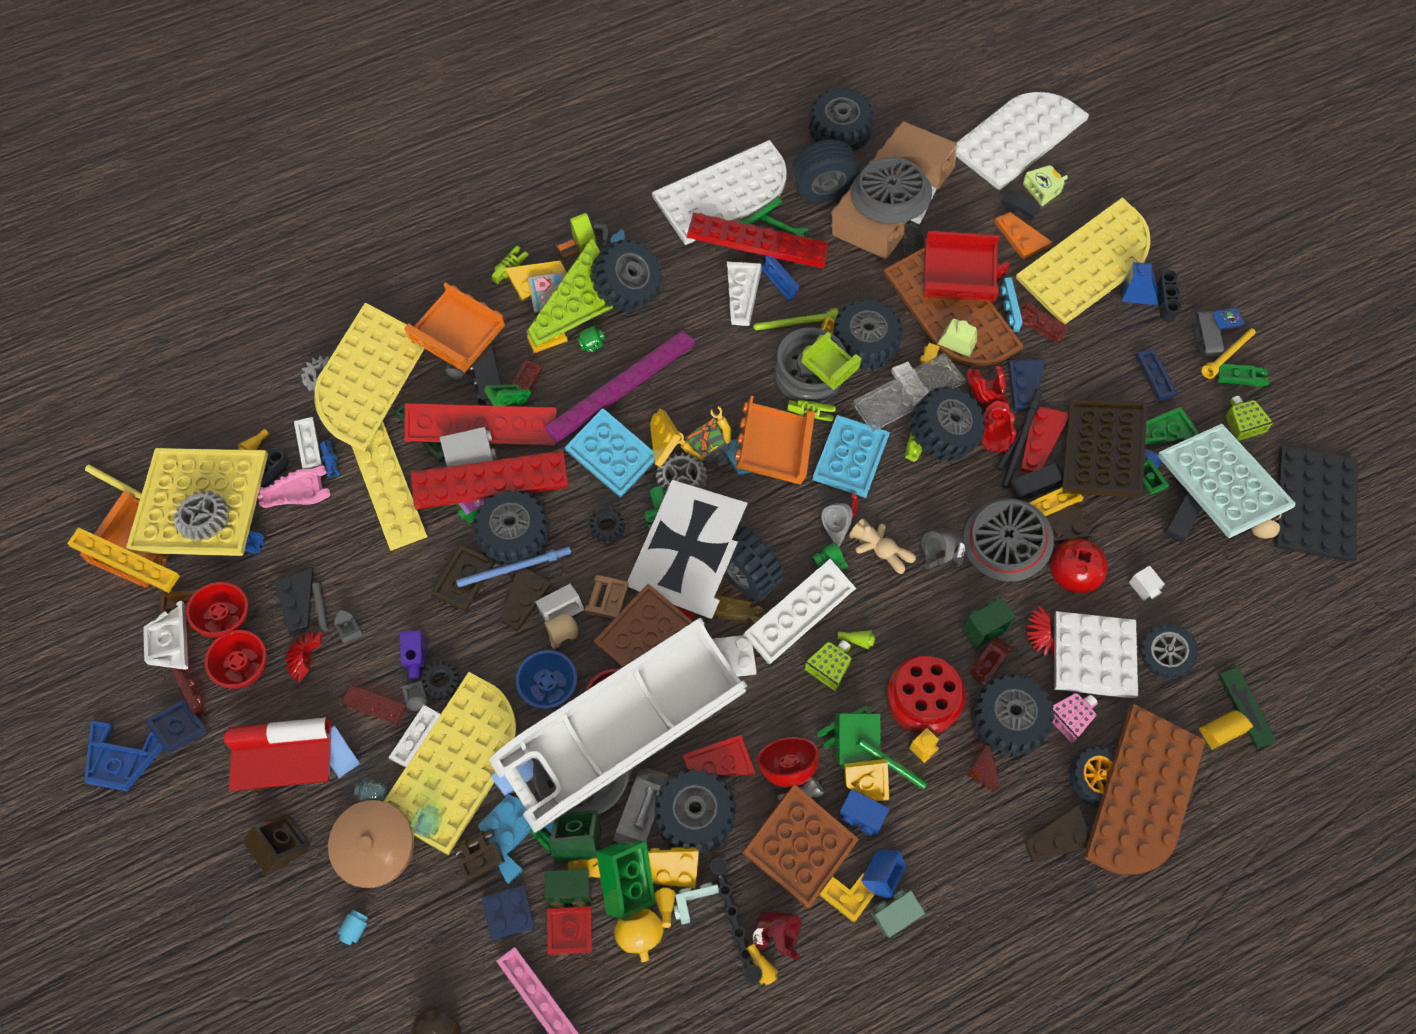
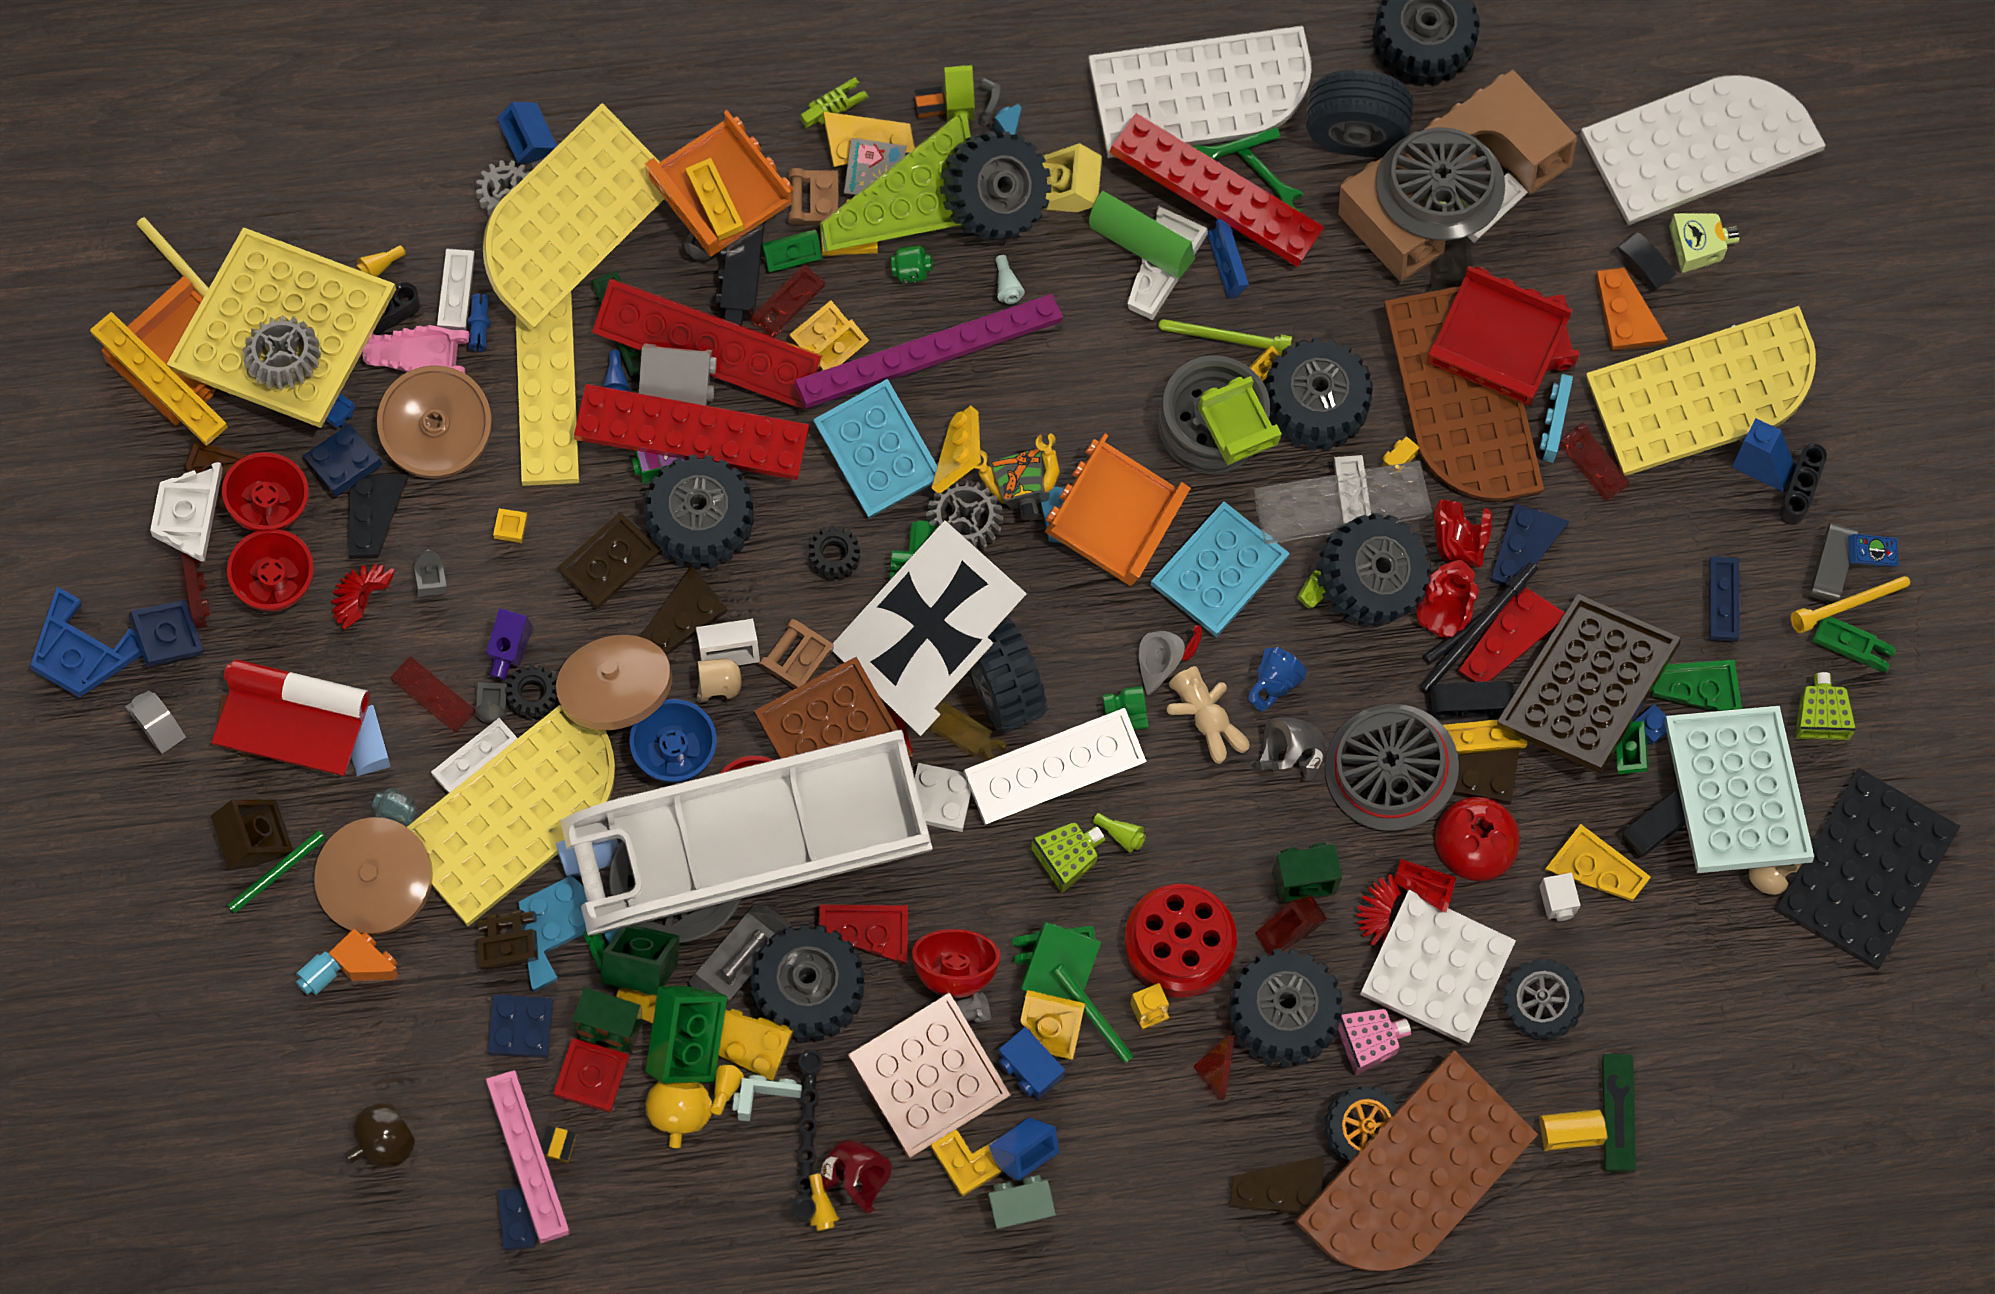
camera: 15 degrees right, 5 degrees up
dark grey piece [312,583,328,632] -> none
clear light blue head [411,805,443,838] -> none
medium blue bar [456,547,571,587] -> none
green bracket [484,384,531,406] -> none
lime hinge [787,399,836,422] -> none
yellowish green torso [938,319,977,357] -> none
none -> light grey brick [125,690,186,754]
none -> green bar [227,830,326,914]
none -> dark blue plate [303,424,382,497]
none -> orange slope [329,928,399,981]
none -> medium nougat dish [377,365,492,479]
none -> yellow plate [493,508,528,543]
none -> blue brick [497,102,557,163]
none -> tile [541,1125,577,1163]
none -> medium nougat dish [556,635,672,730]
none -> blue cone [603,350,630,392]
none -> yellow plate [685,158,744,241]
none -> green plate [762,230,823,272]
none -> medium nougat plate [788,168,838,225]
none -> yellow slope [788,300,869,371]
none -> light aqua cone [996,255,1025,304]
none -> light yellow slope [1042,143,1102,212]
none -> bright green brick [1089,191,1195,279]
none -> blue piece [1248,647,1307,712]
none -> red wing [1394,859,1456,913]
none -> yellow wing [1545,824,1651,902]

